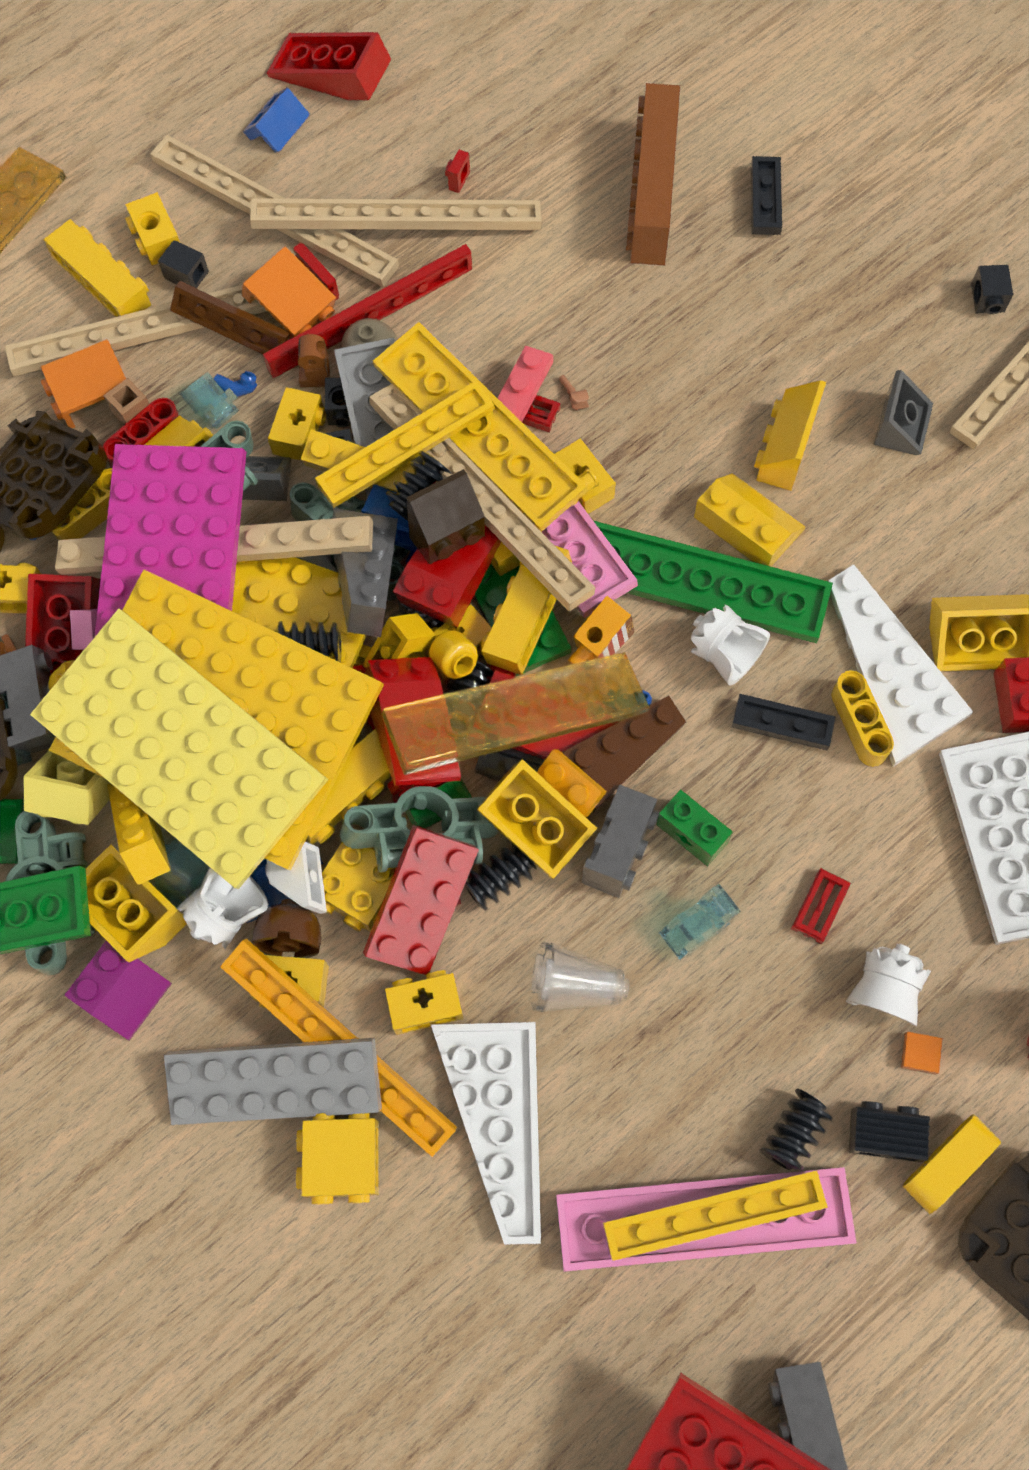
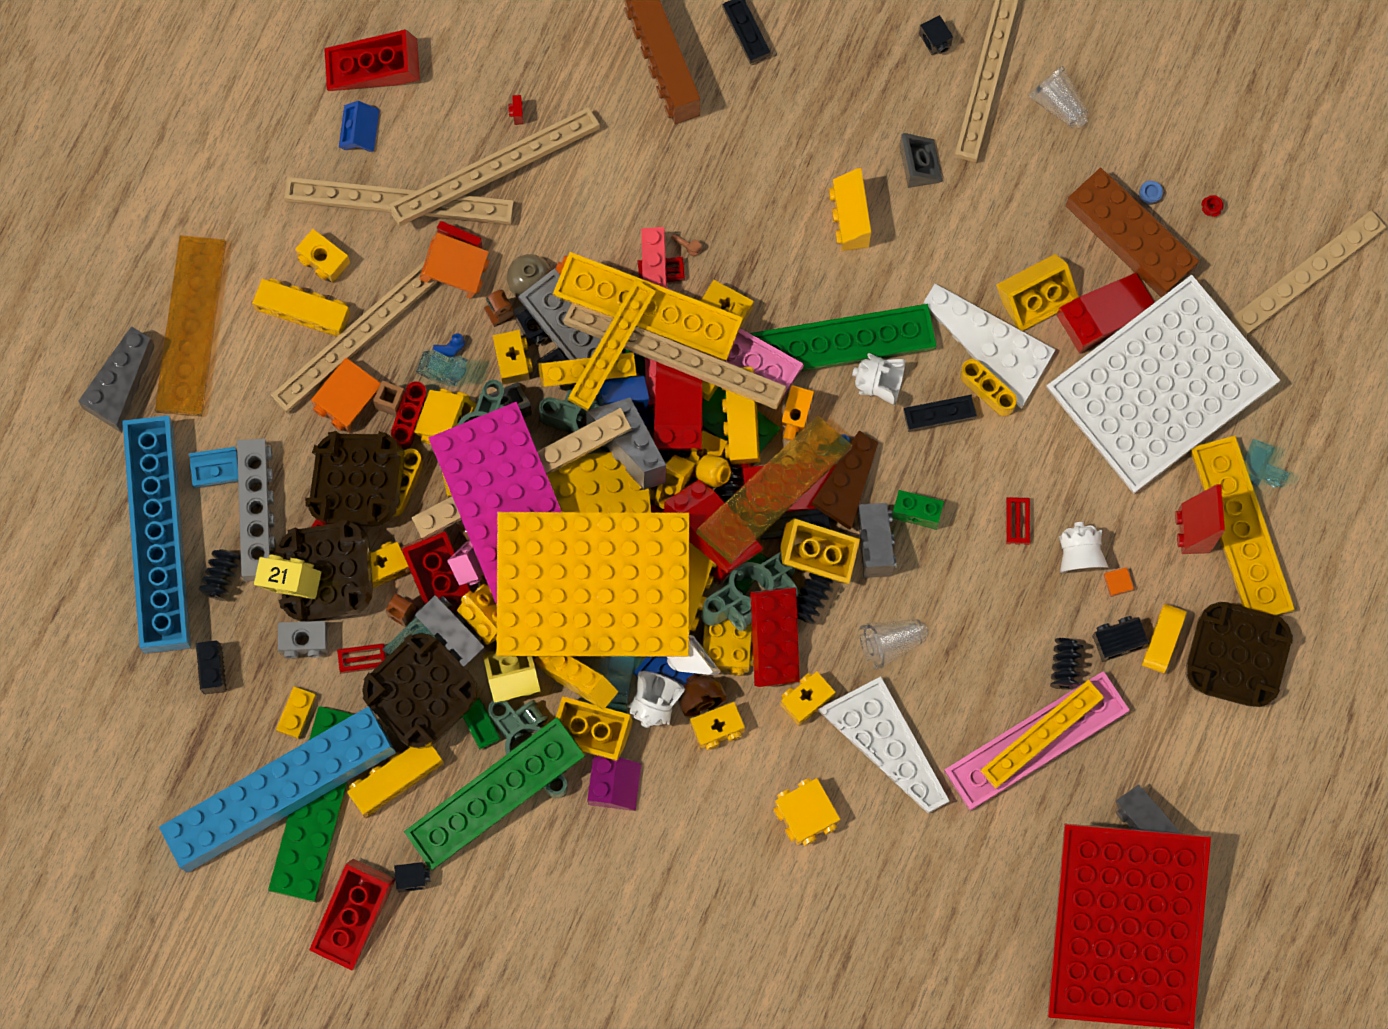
camera: 30 degrees left, 5 degrees up
light yellow plate [30,609,329,889] -> none
black panel [158,240,209,288] -> none
light grey plate [164,1038,382,1125] -> none
reddish brown plate [170,281,290,354] -> none
light orange plate [220,938,457,1157] -> none
red tile [263,244,472,378] -> none
black piece [275,621,342,663] -> none
black piece [386,450,453,521] -> none
dark brown slope [407,469,485,564] -> none
light orange plate [537,749,607,818] -> none
clear light blue brick [659,884,741,960] -> none
yellow slope [694,473,805,567] -> none

